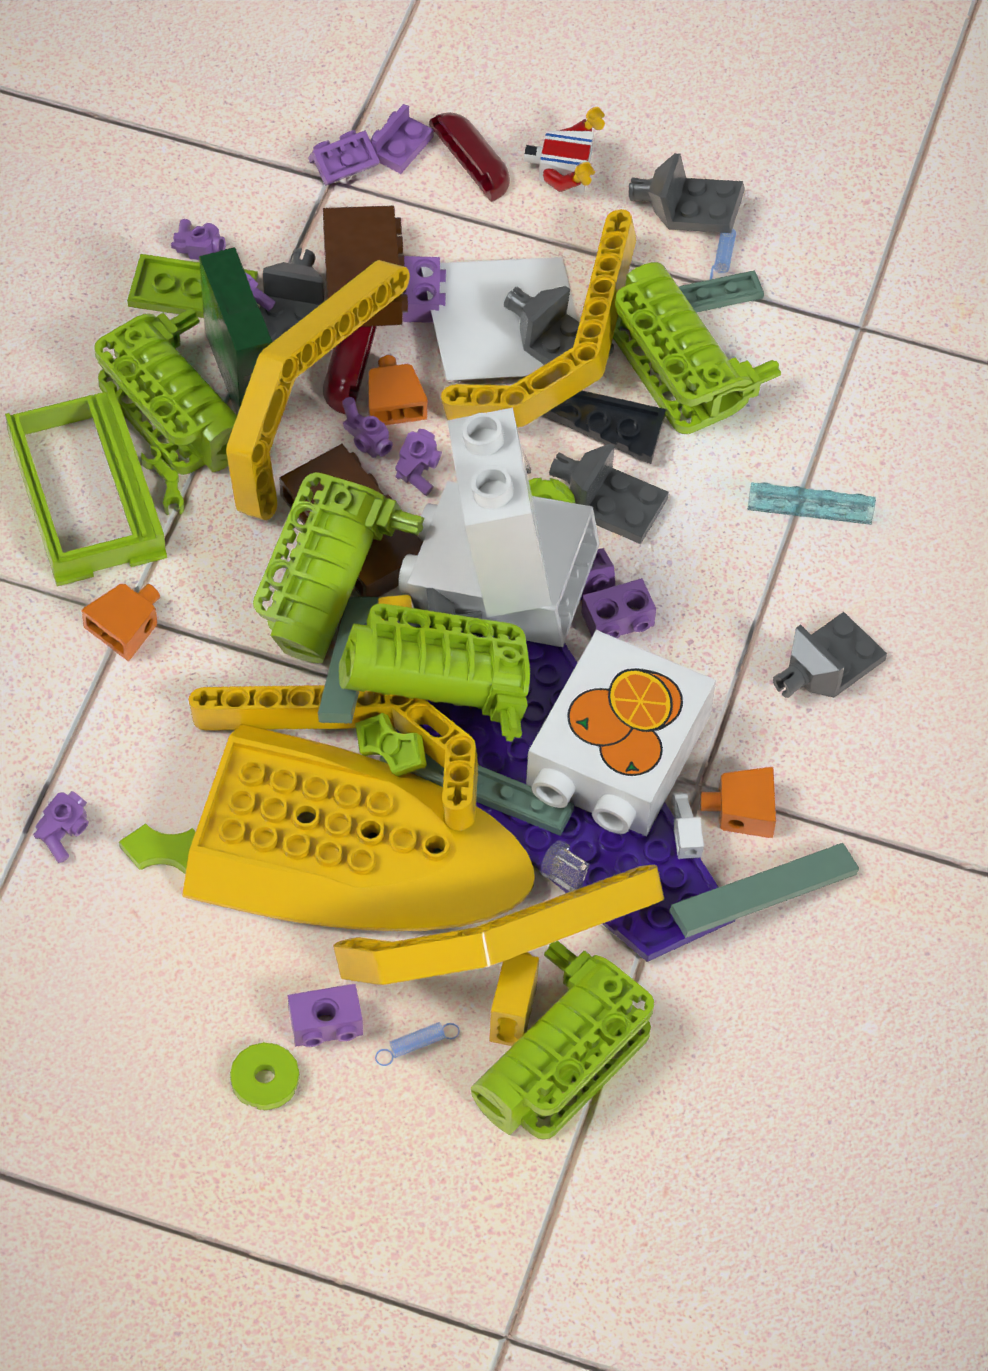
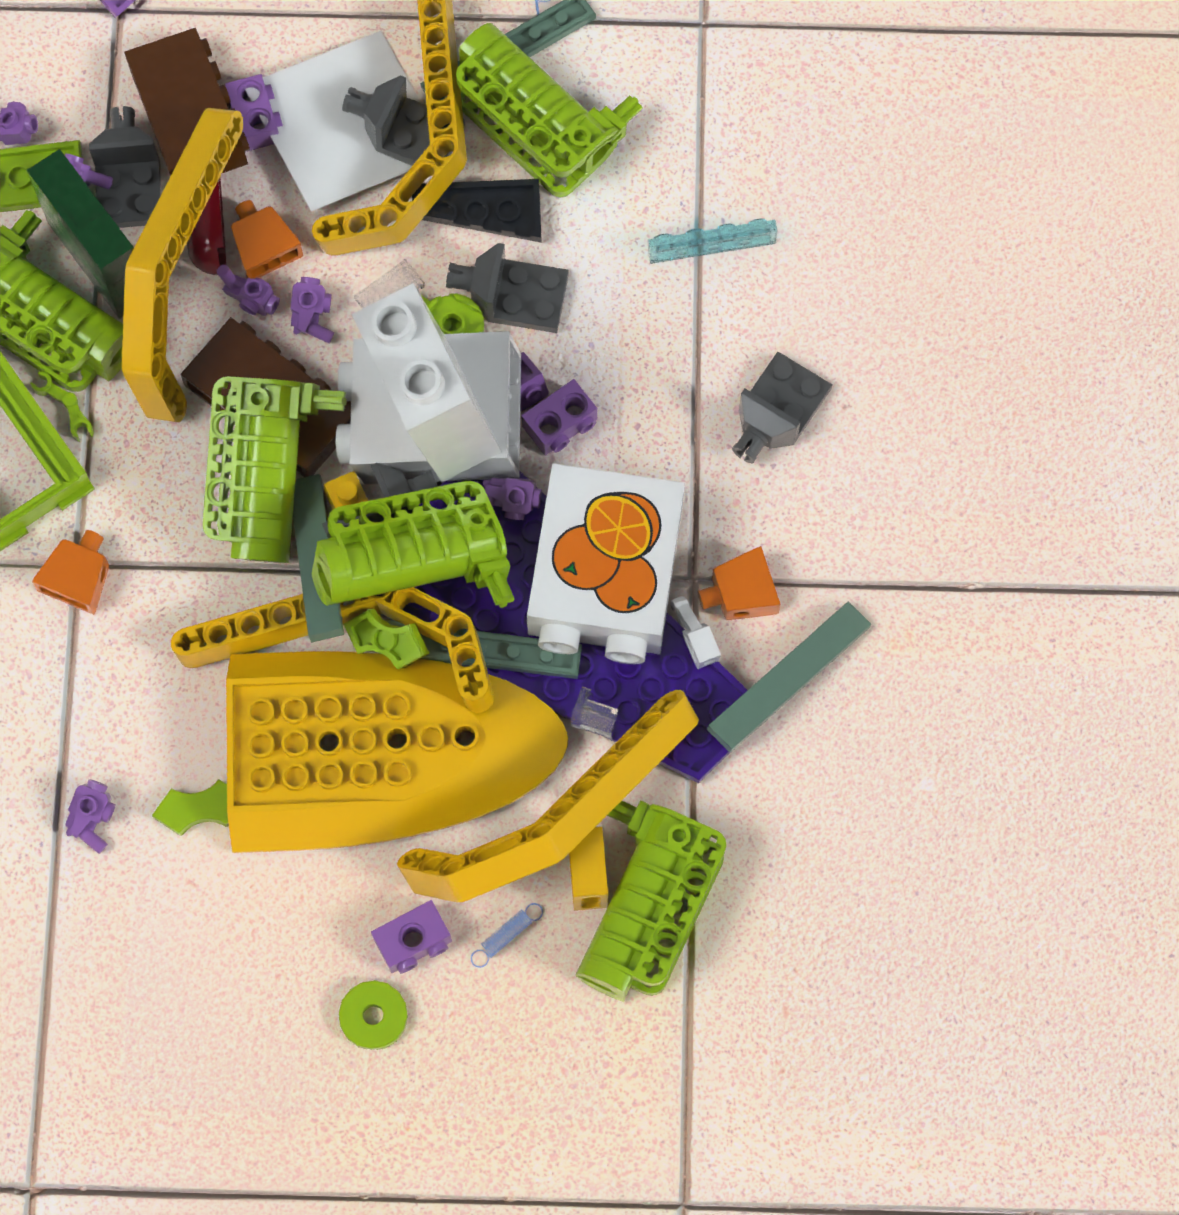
camera: 15 degrees left, 15 degrees up
none -> medium lavender piece [483,477,542,520]

